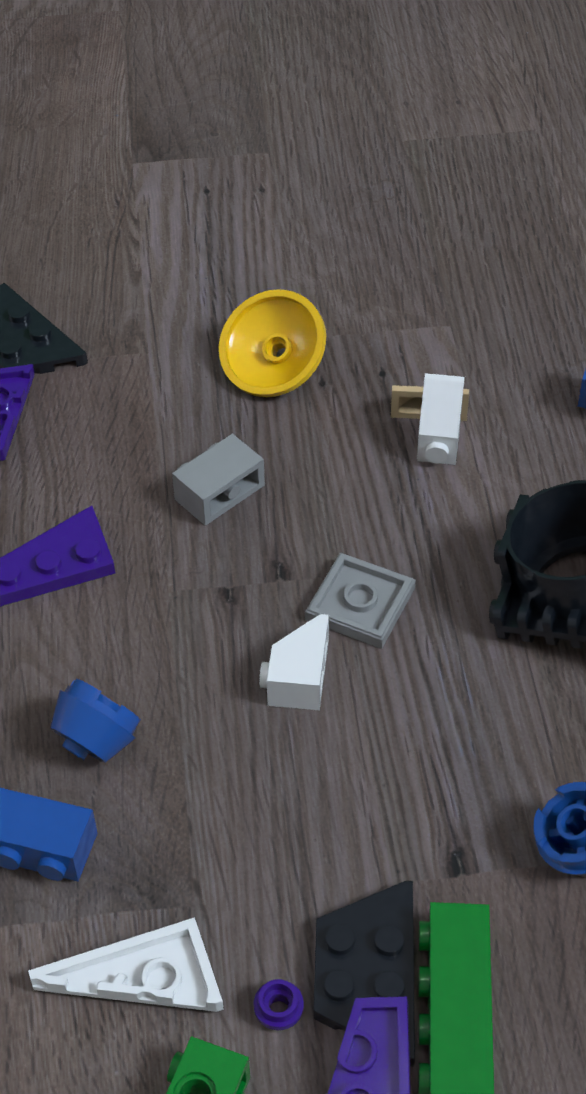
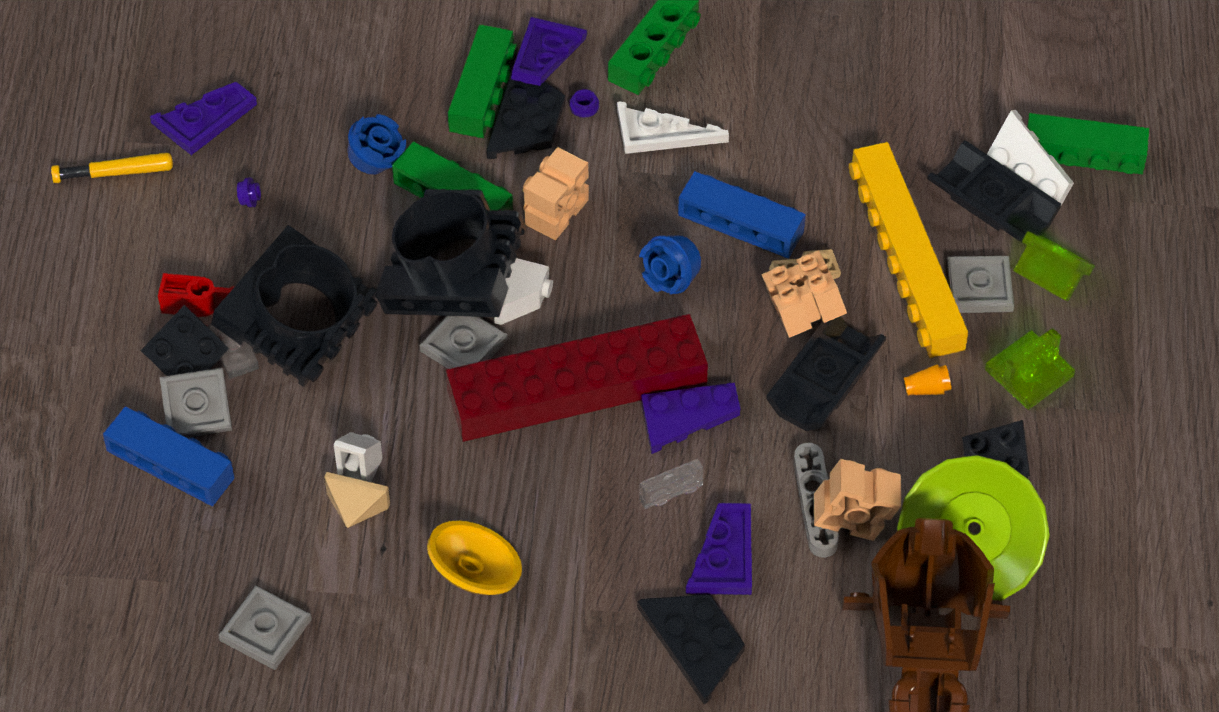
camera: 170 degrees left, 5 degrees up
light grey brick [172,434,265,526] -> none
none -> light grey tile [219,586,312,670]
none -> black hose [375,189,526,317]
none -> green brick [392,141,513,211]
none -> dark red brick [446,314,708,442]
none -> light nougat brick [522,147,589,241]
none -> clear plate [639,459,703,509]

